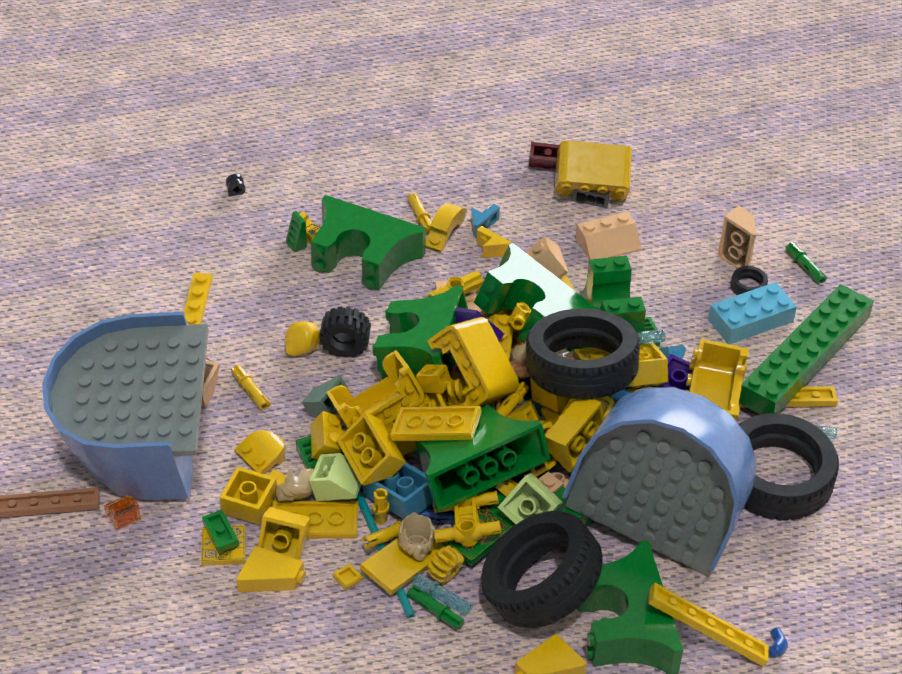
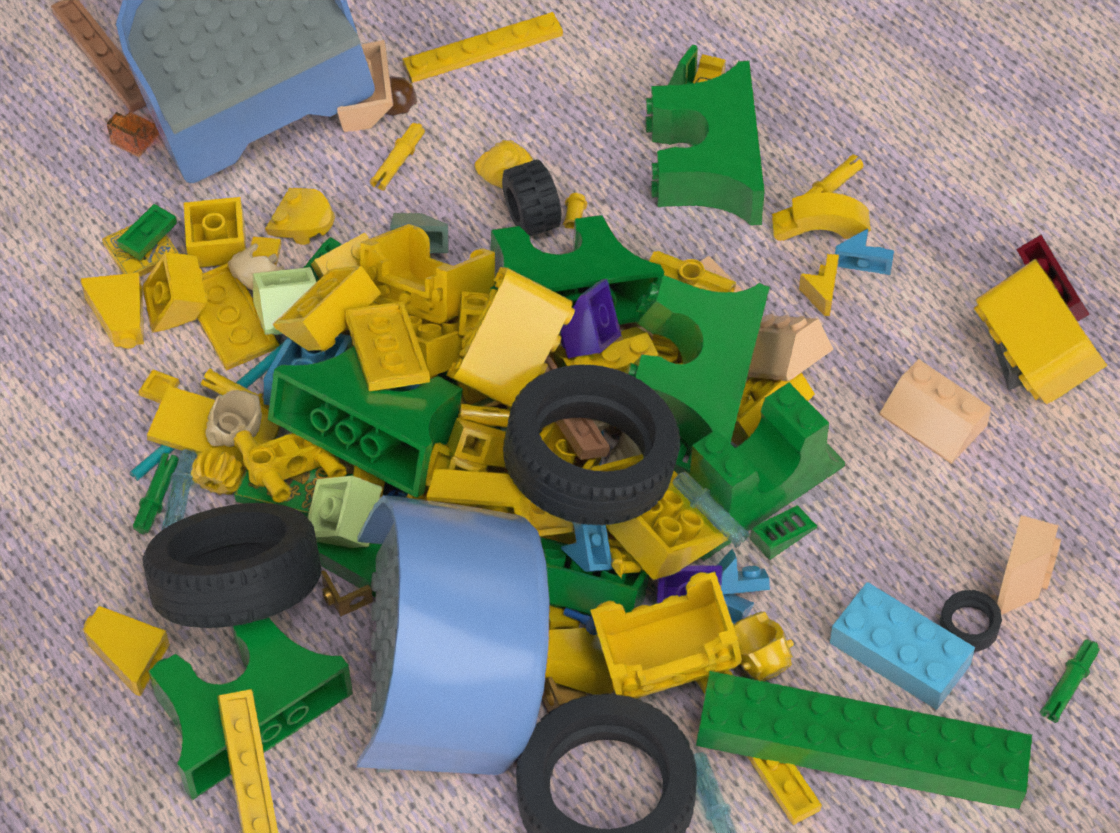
camera: 65 degrees right, 10 degrees up
yellow pin [372,488,389,525] -> none
yellow axle [508,302,531,330] -> none

